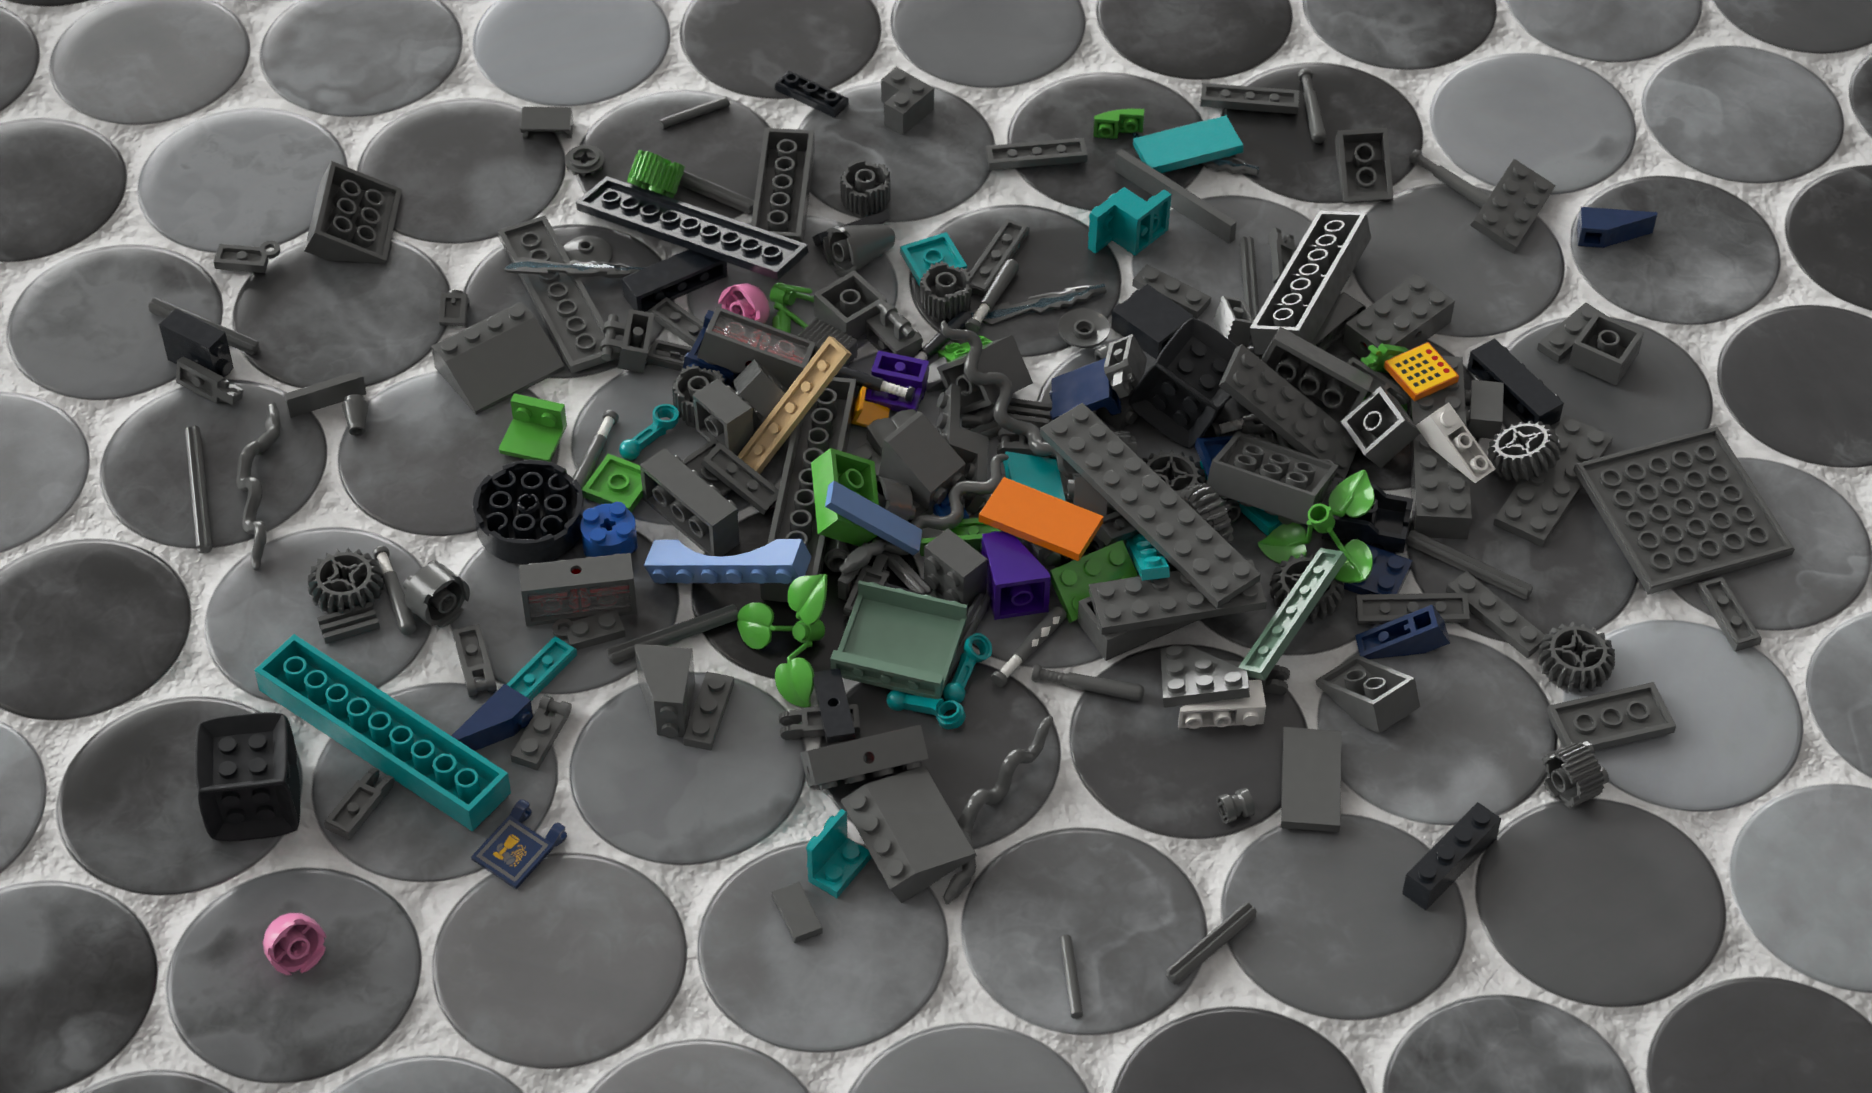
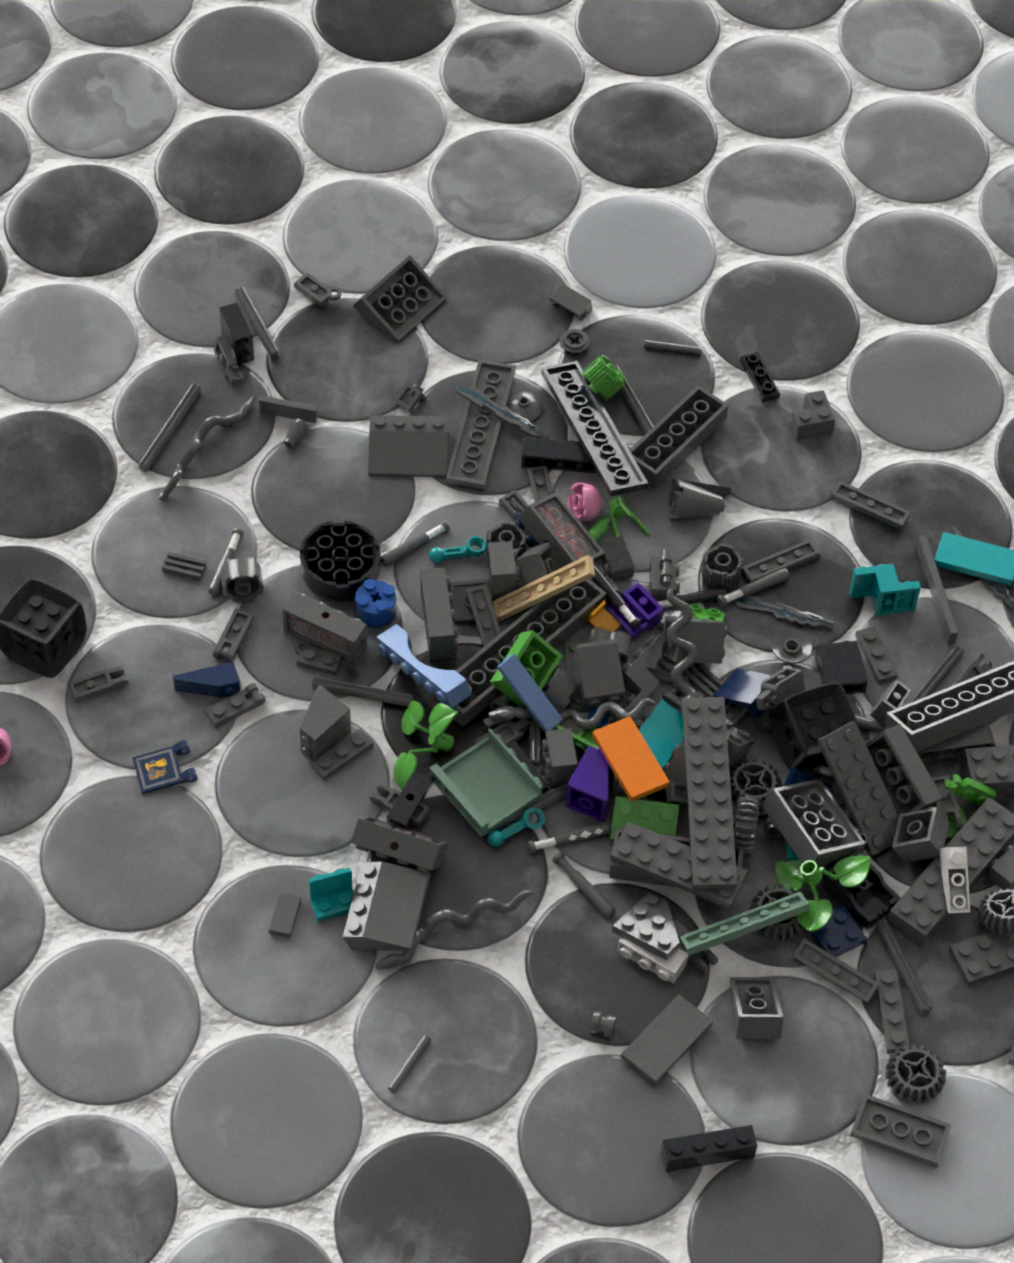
camera: 35 degrees right, 5 degrees up
teal brick [254,634,511,832] -> none
dark grey gear [307,548,384,614] -> none
bright green bracket [499,393,567,462] -> none
teal tile [506,636,577,701] -> none
bright green plate [582,454,643,513] -> none
dark grey brick [600,309,654,373] -> none
dark grey brick [814,270,887,339] -> none
dark grey brick [840,159,891,218] -> none
teal piece [886,690,966,729] -> none
teal plate [900,232,967,286] -> none
bright green slope [1093,109,1145,139] -> none
teal plate [1126,533,1170,581] -> none
dark grey axle [1166,903,1257,984] -> none
dark blue slope [1355,605,1450,659] -> none
tile [1384,342,1459,402] -> none
dark grey brick [1542,741,1609,808] -> none

